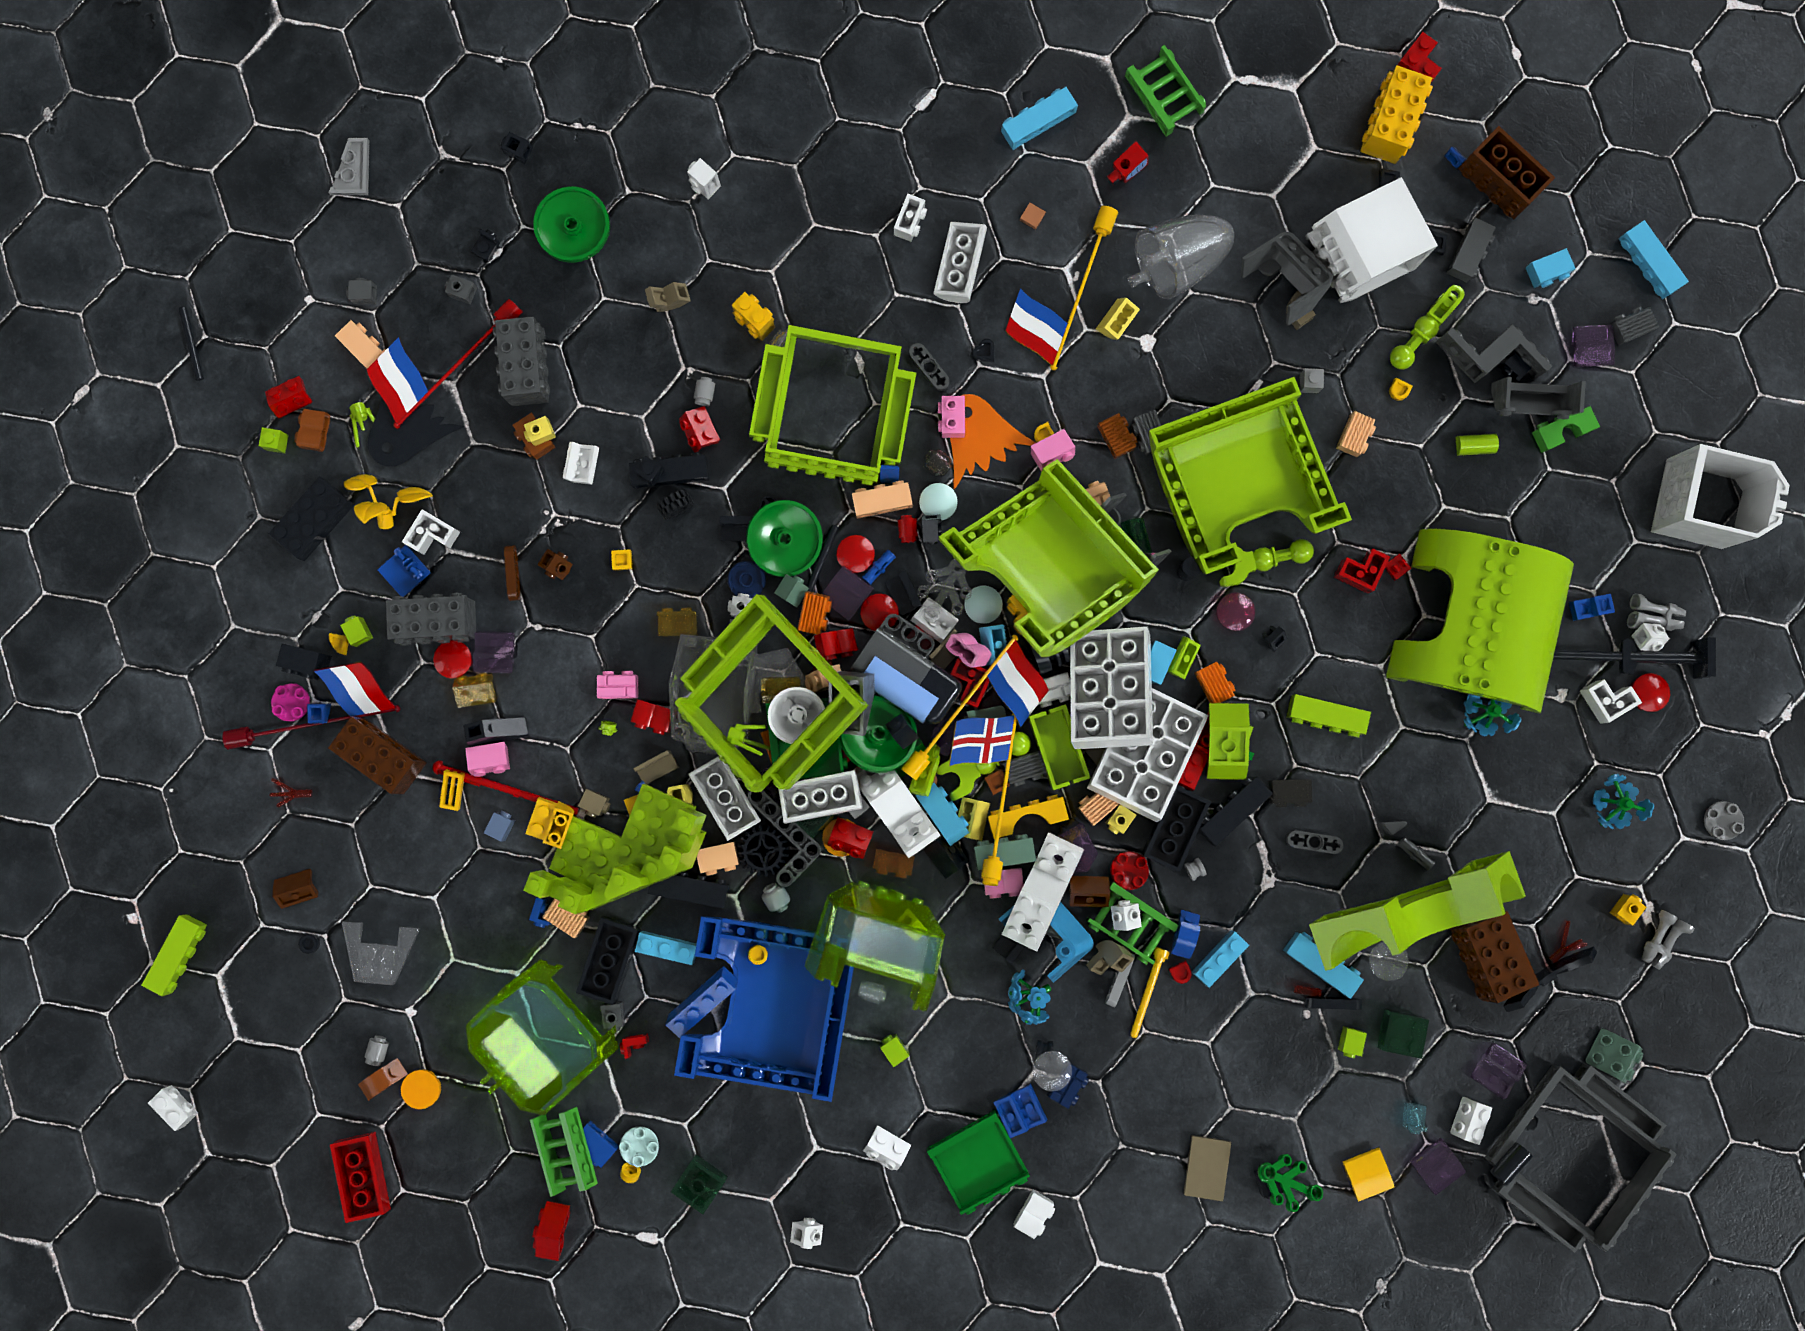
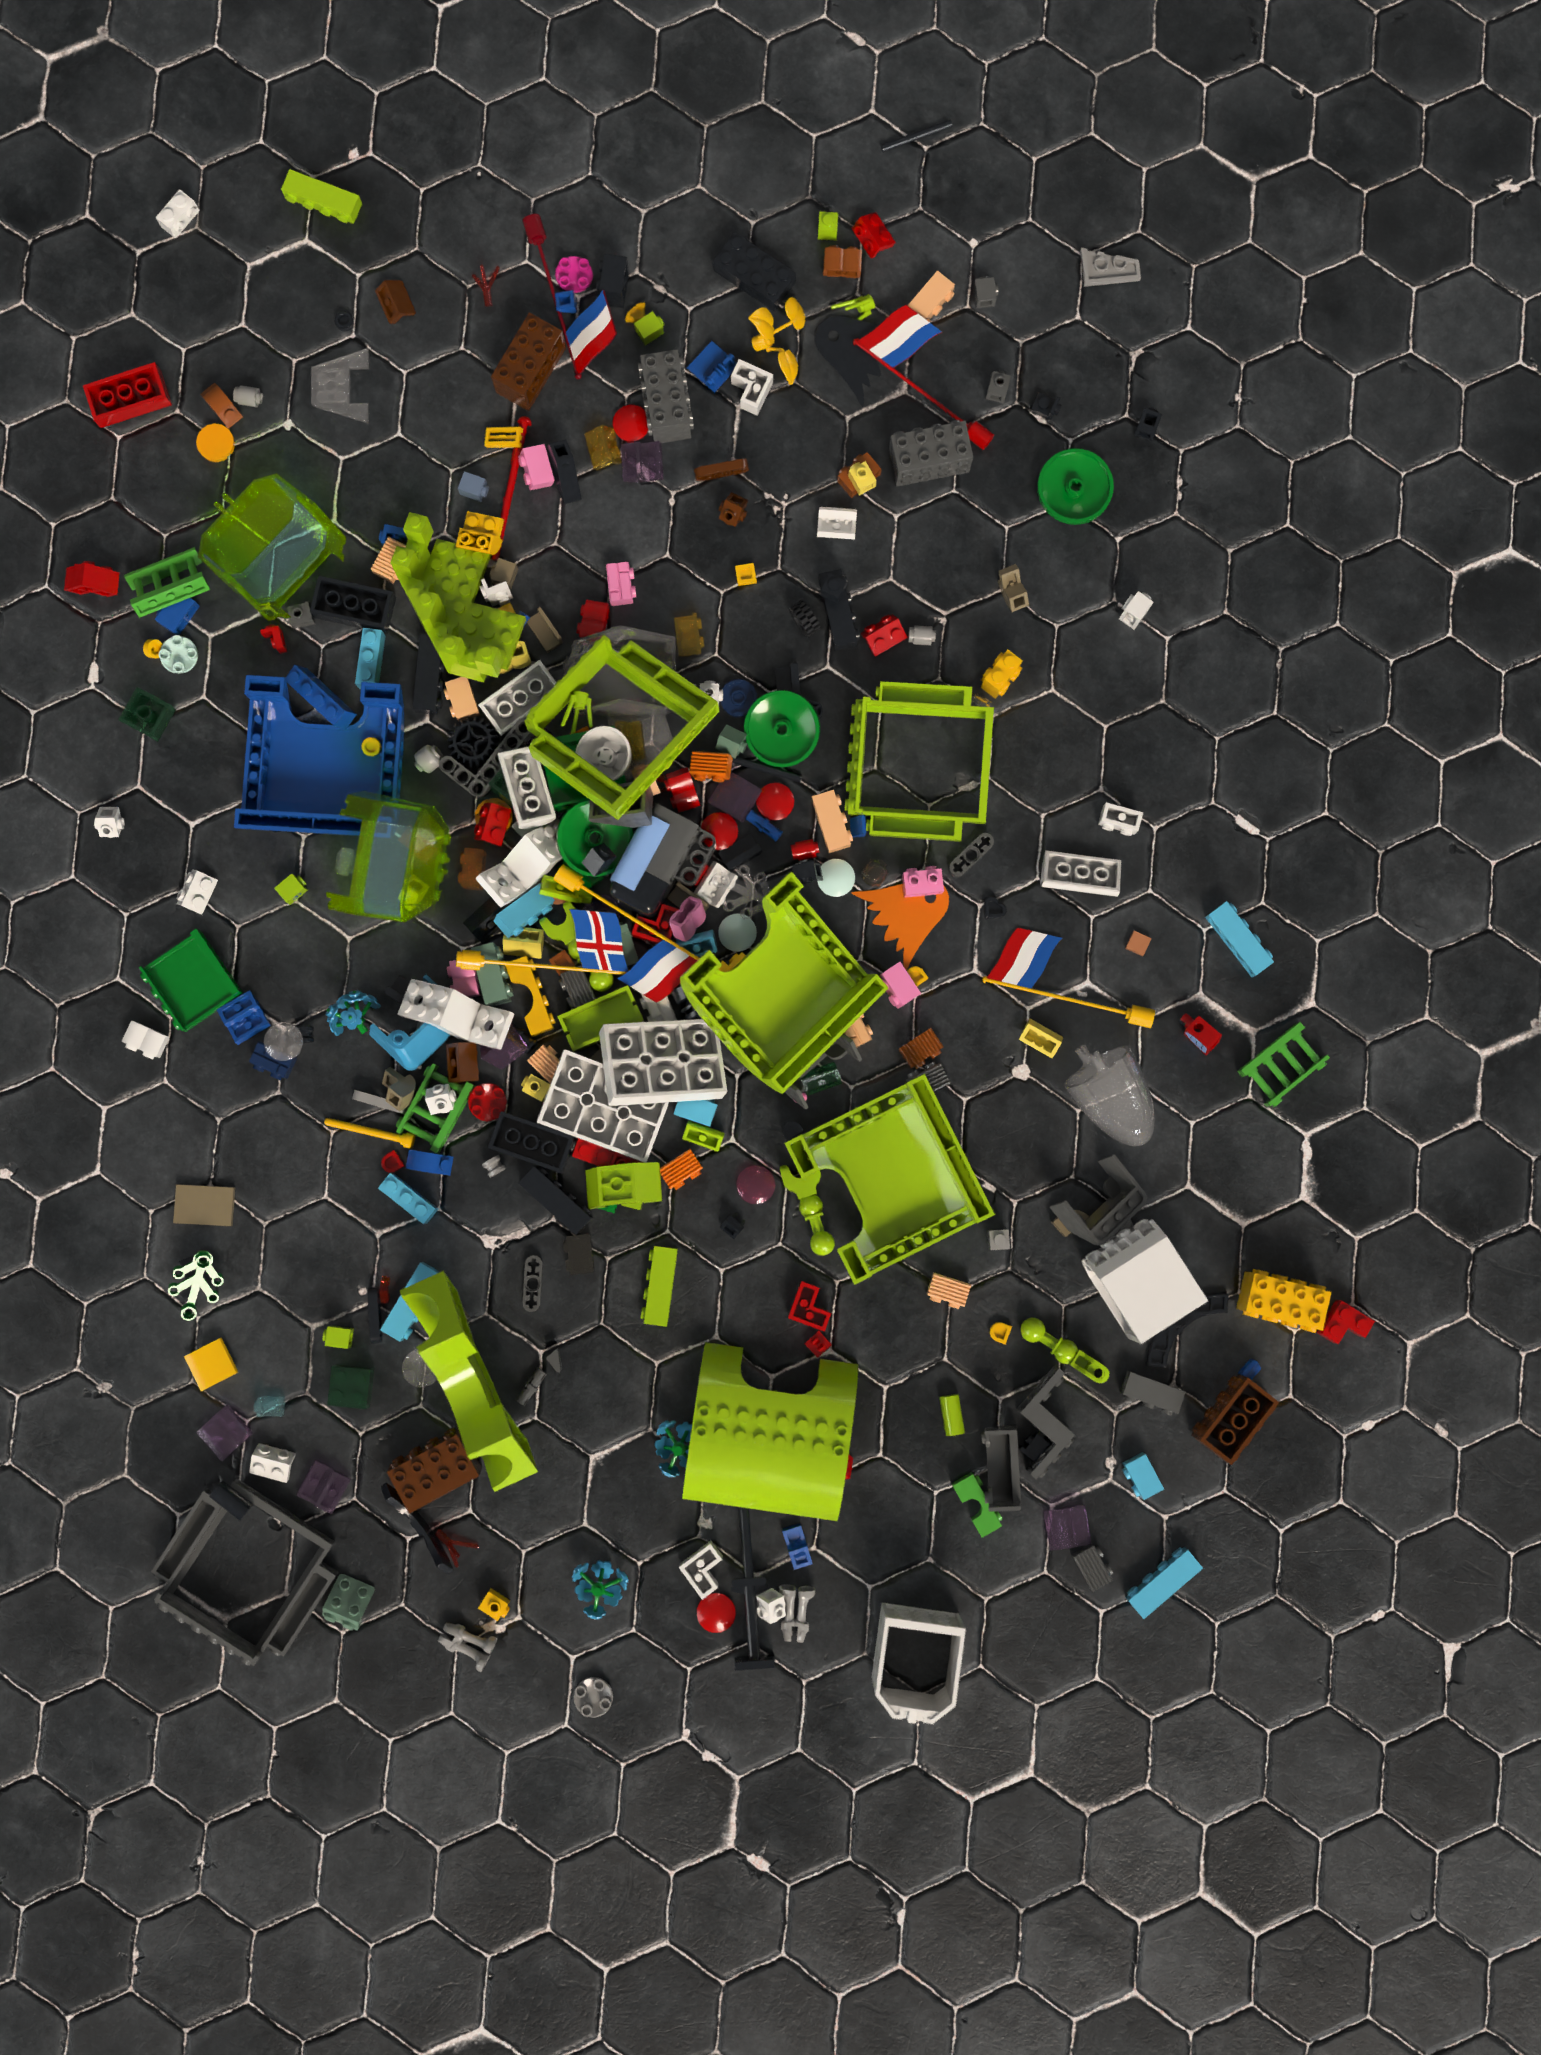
camera: 80 degrees right, 0 degrees up
lime plate [598,721,617,736] -> none
none -> white bracket [479,578,513,607]

